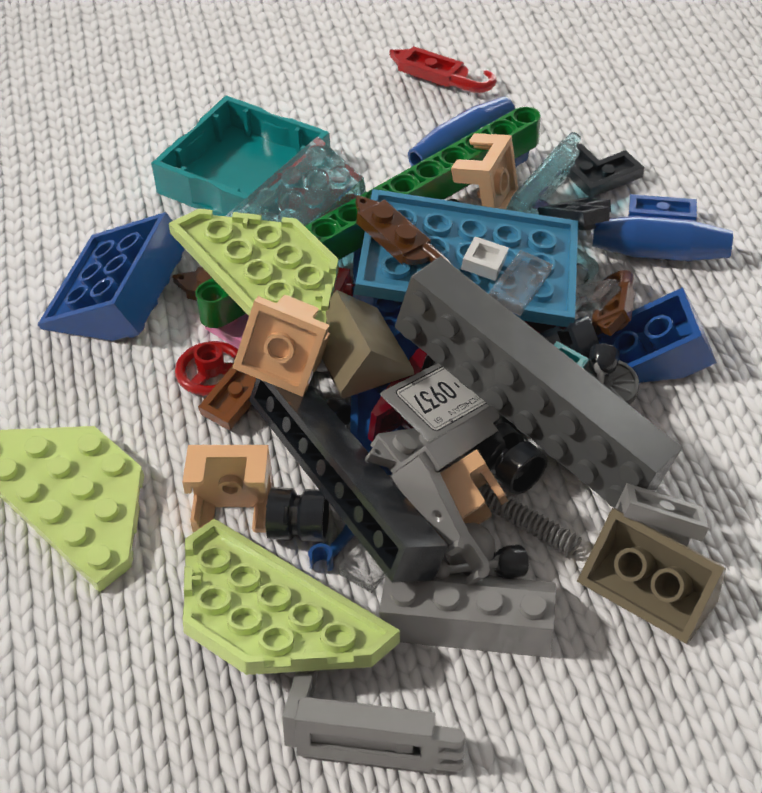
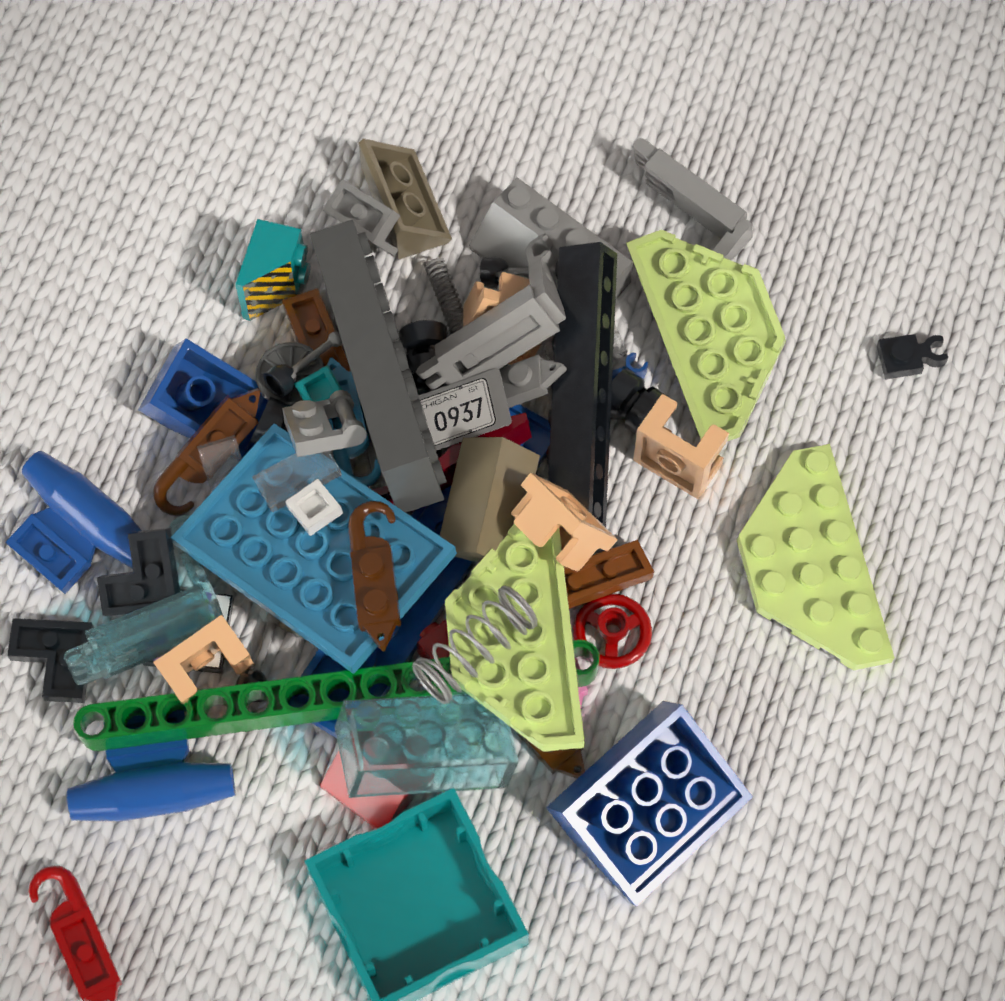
camera: 150 degrees left, 20 degrees up
none -> teal slope [235,219,311,321]
none -> light grey plate [282,390,367,457]
none -> light grey piece [412,585,538,704]
none -> black plate [877,334,948,380]

